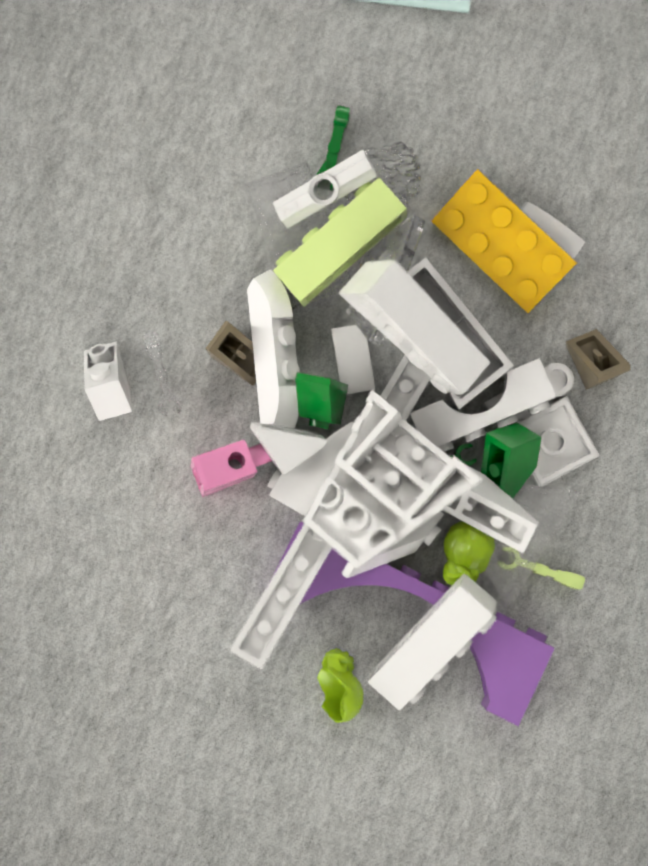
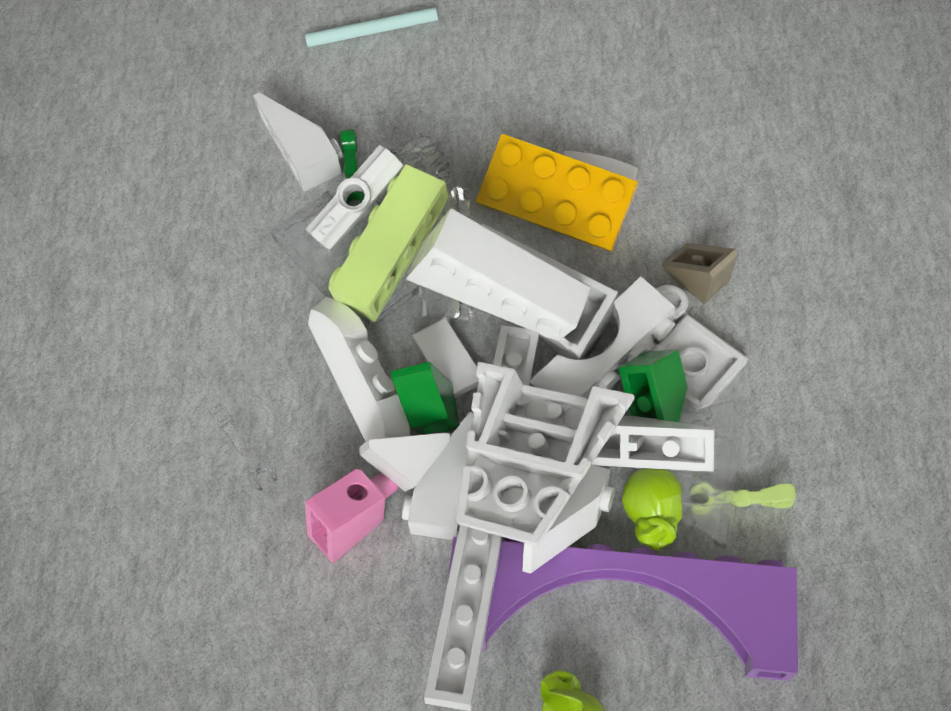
camera: 20 degrees left, 20 degrees down
white slope [84,342,132,421] -> none
dark tan slope [205,321,256,386] -> none
white brick [367,573,497,711] -> none
none -> white slope [253,92,343,191]

